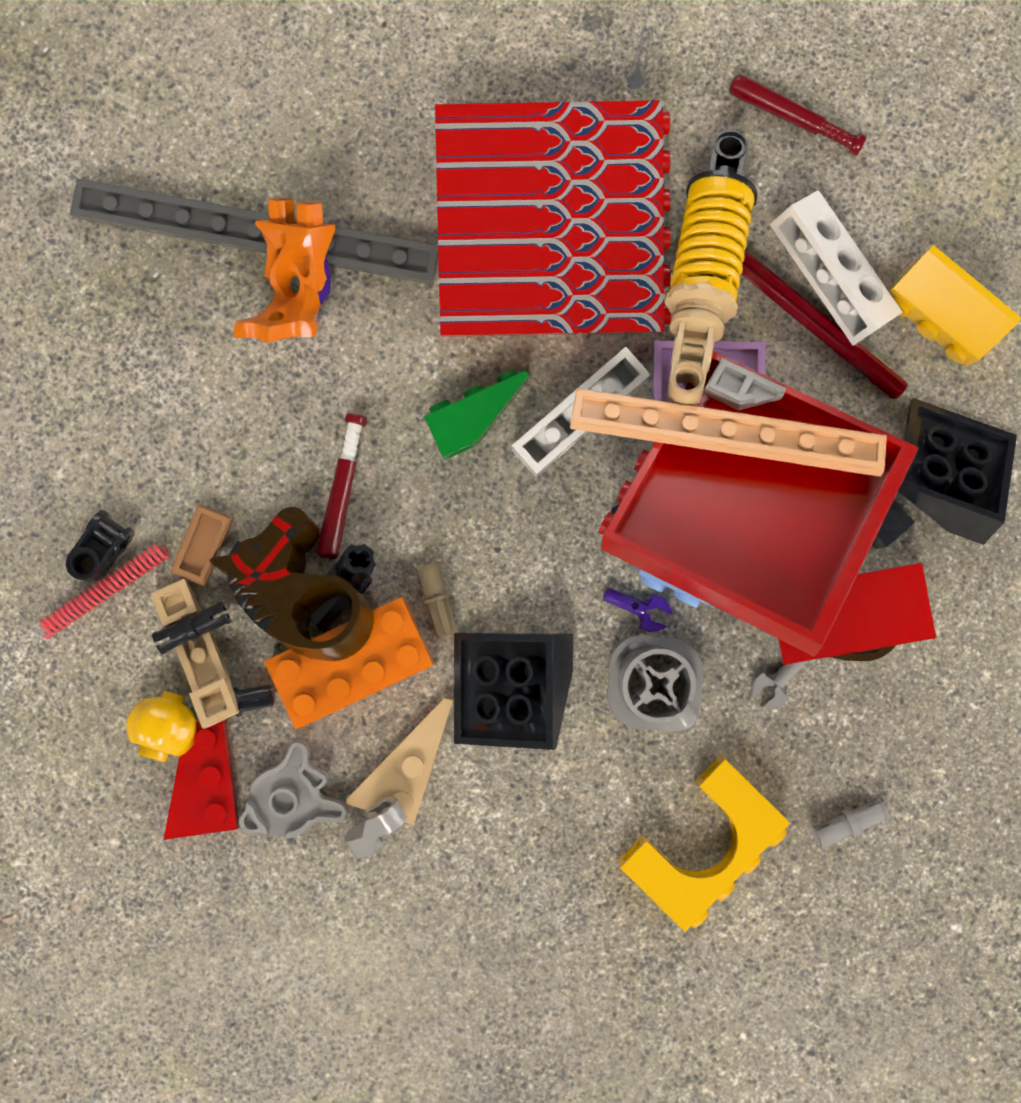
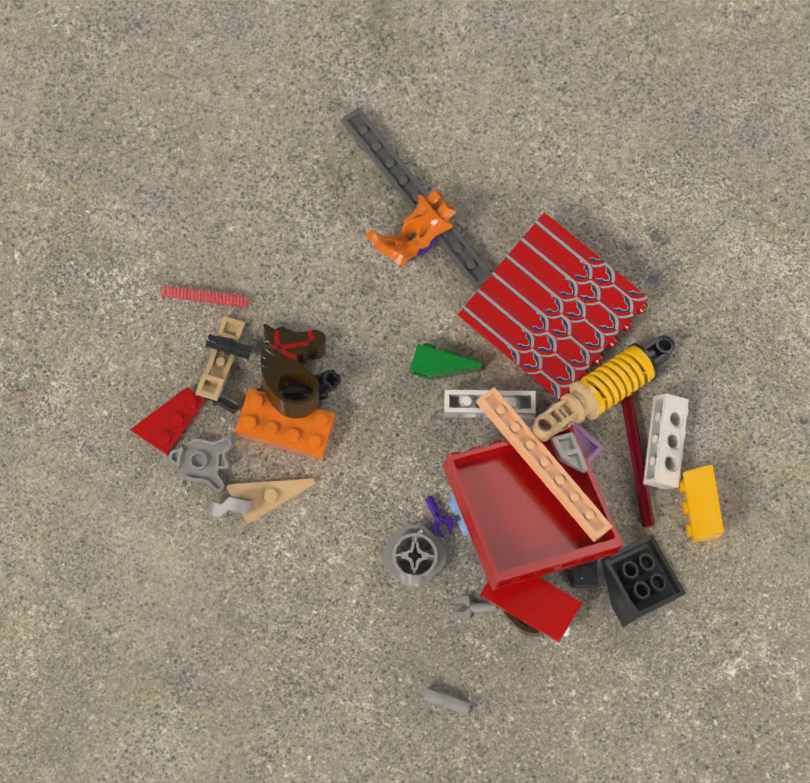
camera: 45 degrees right, 10 degrees down
black piece [65,510,135,582] -> none
yellow plant [126,691,197,763] -> none
medium nougat tile [170,504,235,586] -> none
dark red piece [317,413,367,560] -> none
dark tan axle [416,562,457,637] -> none
black slope [454,633,573,750] -> none
yellow arch [617,755,790,932] -> none
dark red piece [729,74,867,156] -> none

